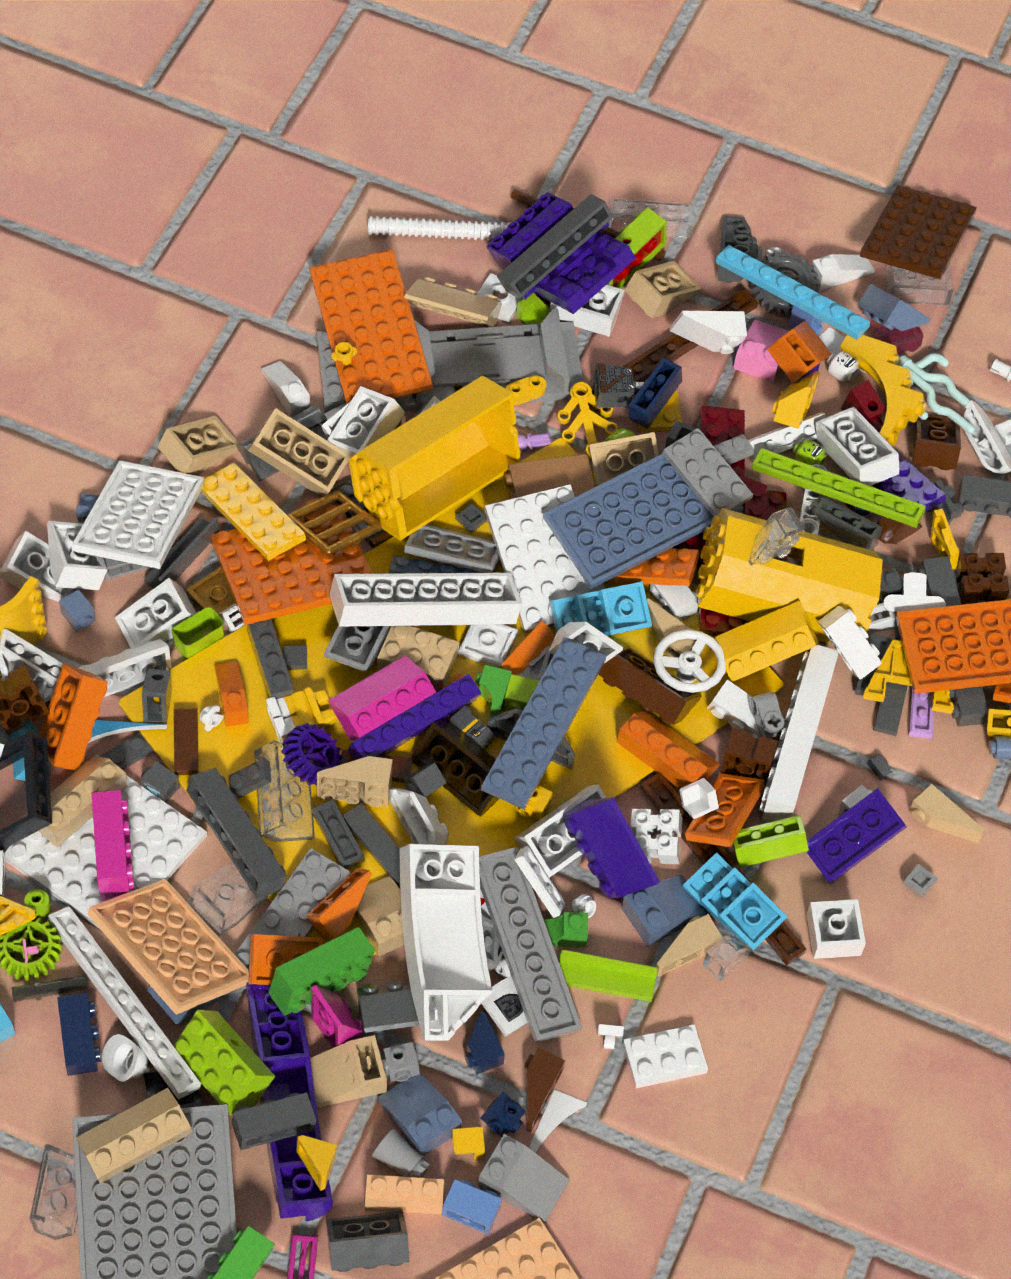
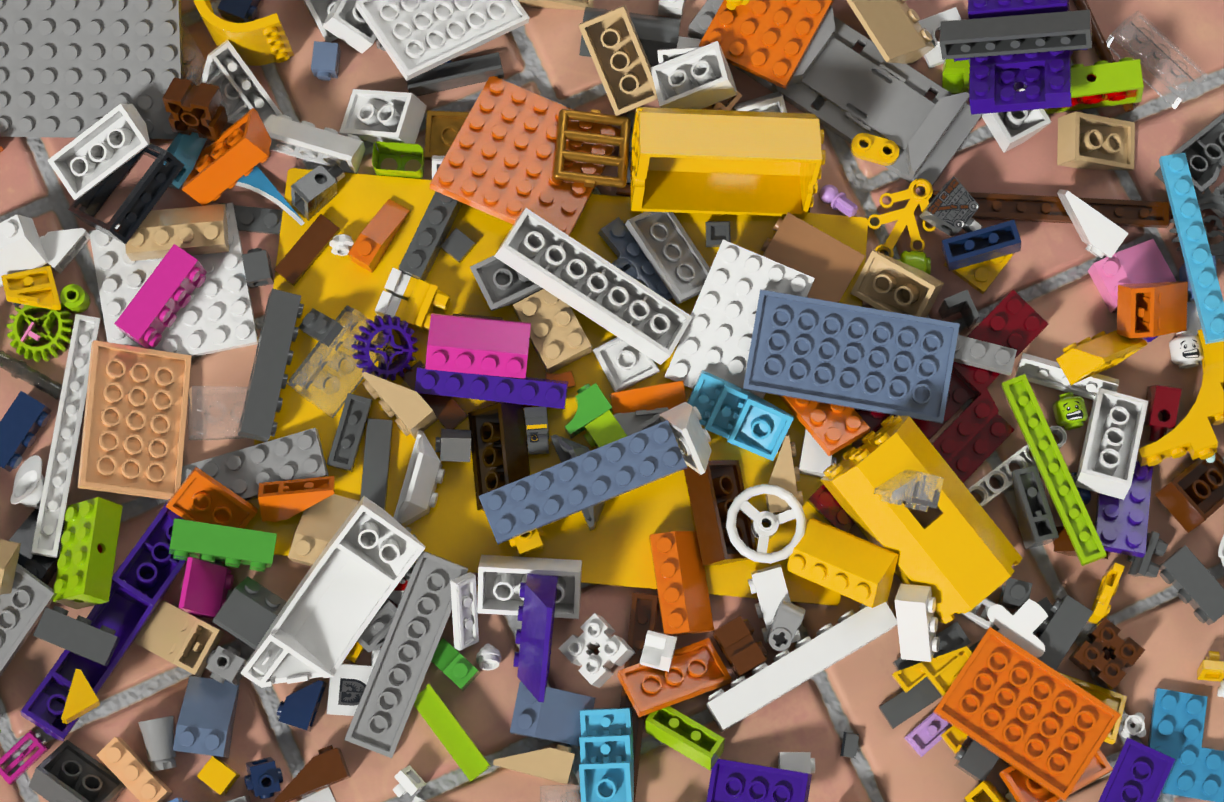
camera: 50 degrees right, 20 degrees up
yellow plate [201,462,306,561] -> none
light grey plate [662,428,753,517] -> none

